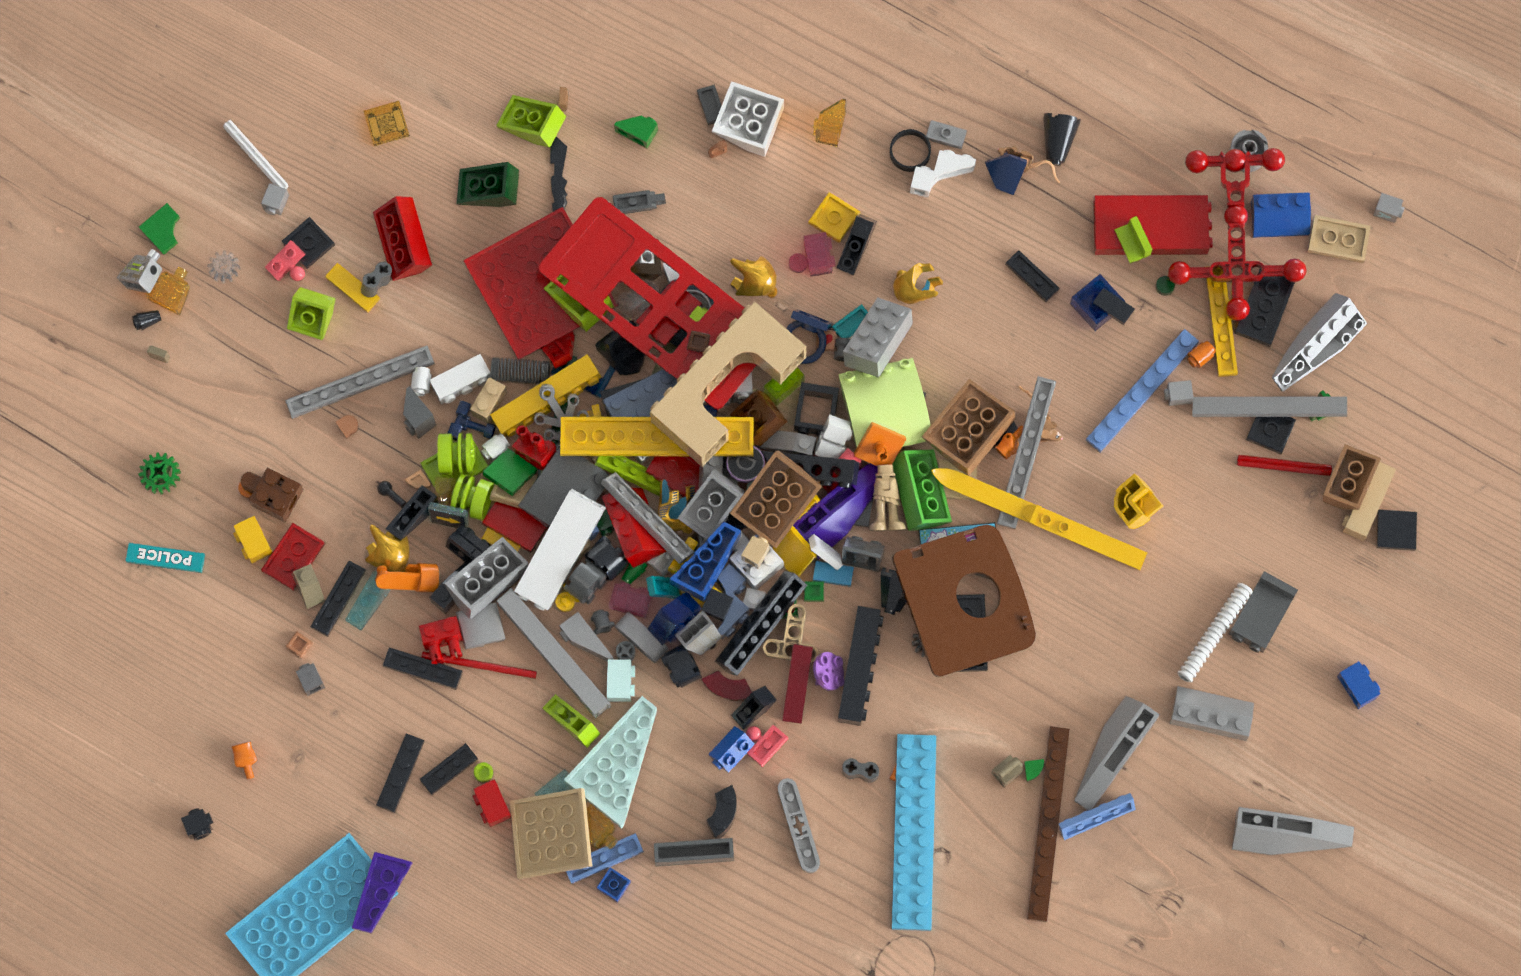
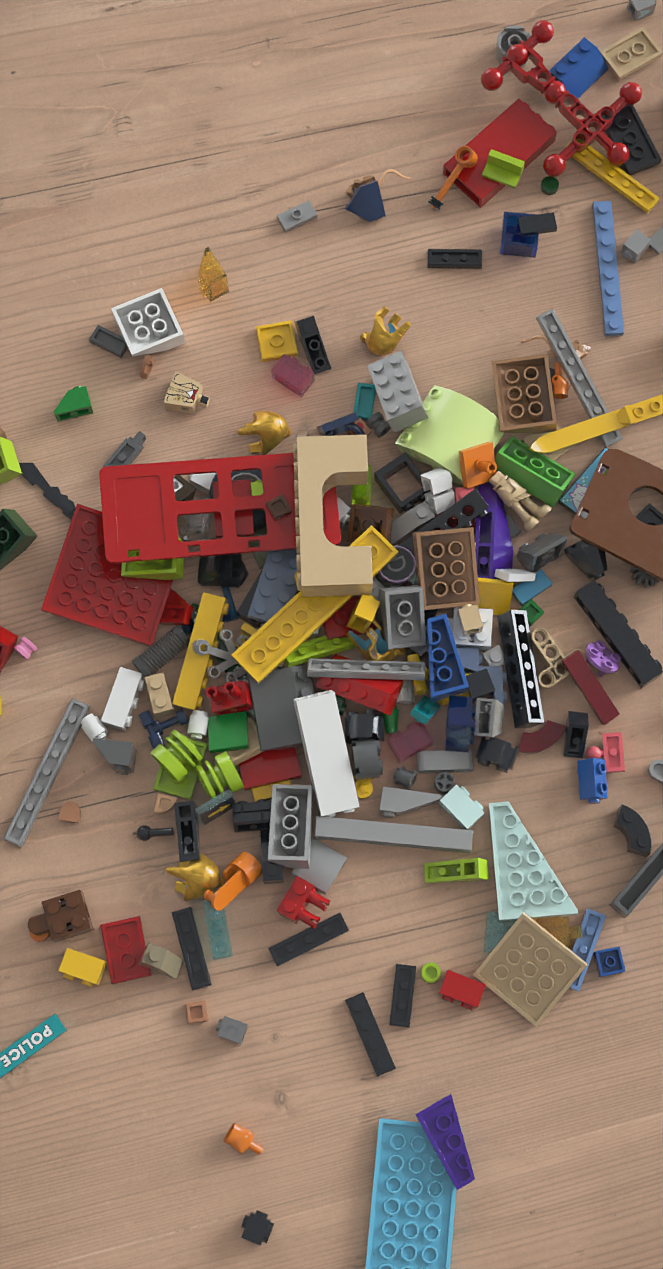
camera: 45 degrees left, 0 degrees up
red bar [421,651,537,679] -> none
clear yellow plate [434,477,455,511] -> none
clear pink tile [789,253,808,273] -> none
black tyre [890,129,931,172] -> none
white arch [910,150,976,198] -> none
black cone [1043,113,1081,166] -> none
orange brick [1187,341,1216,368] -> none
none -> bright pink wheel [13,636,38,660]
none -> tan torso [163,371,210,414]
none -> yellow piece [346,594,380,634]
none -> orange piece [428,146,478,210]

